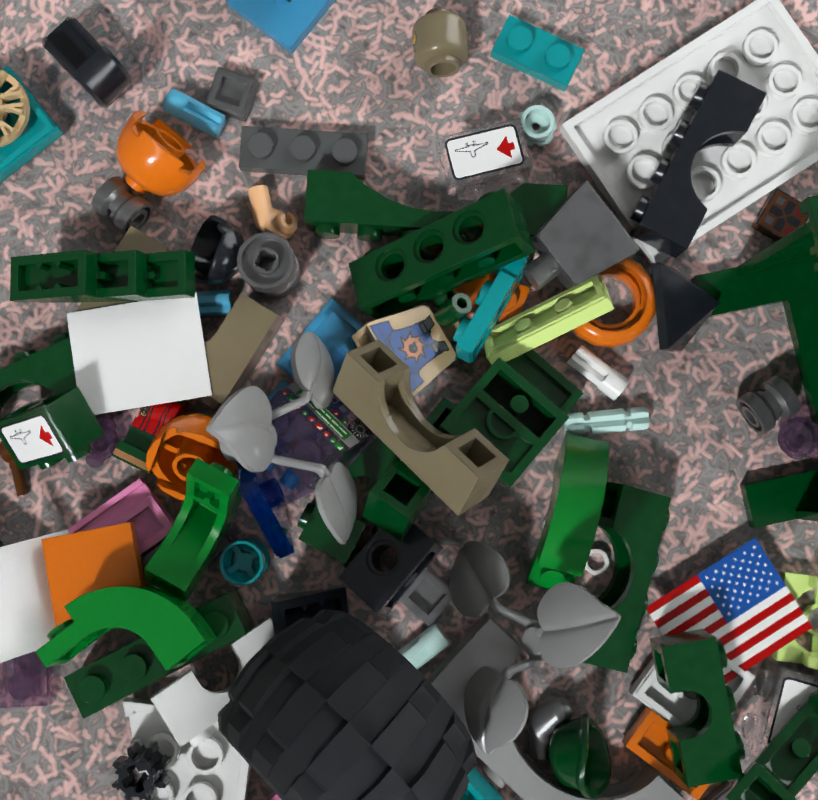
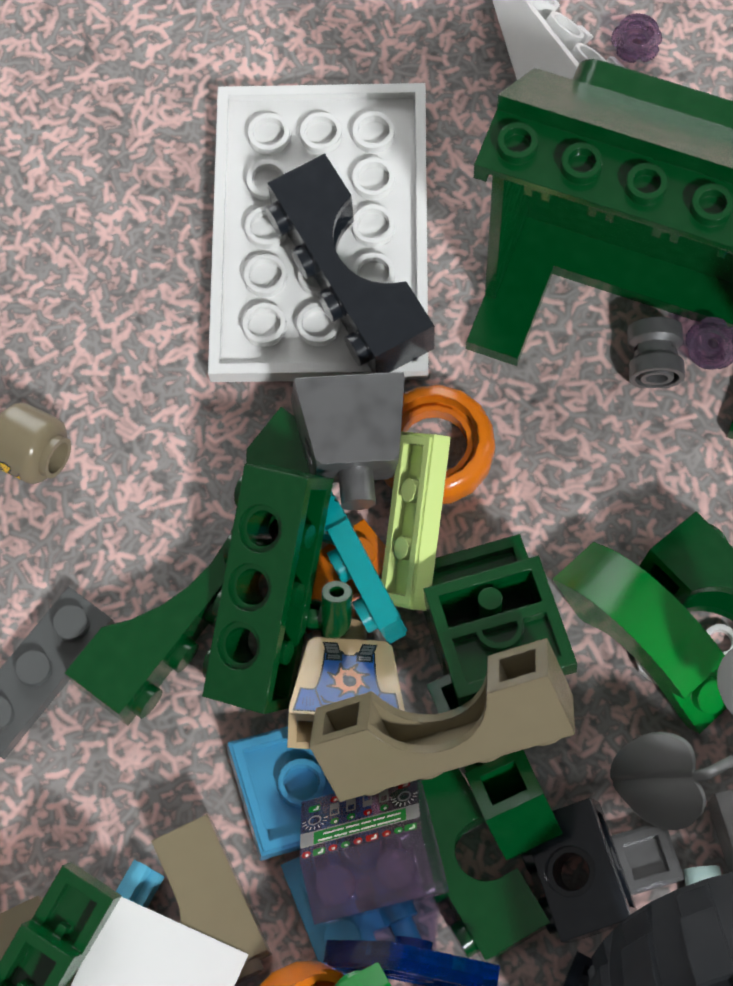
camera: 55 degrees left, 15 degrees down
black hair [190,215,245,285] -> none
light grey plant [206,331,357,544] -> none
flat silver wheel [237,232,301,300] -> none
light nougat arm [247,185,298,239] -> none
brick [435,118,533,201] -> none
teal plate [490,15,585,92] -> none
light aqua plate [515,105,557,147] -> none
light aqua axle [563,406,650,436] -> none
white piece [567,345,630,401] -> none
black slope [651,262,720,352] -> none
tile [751,188,809,242] -> none

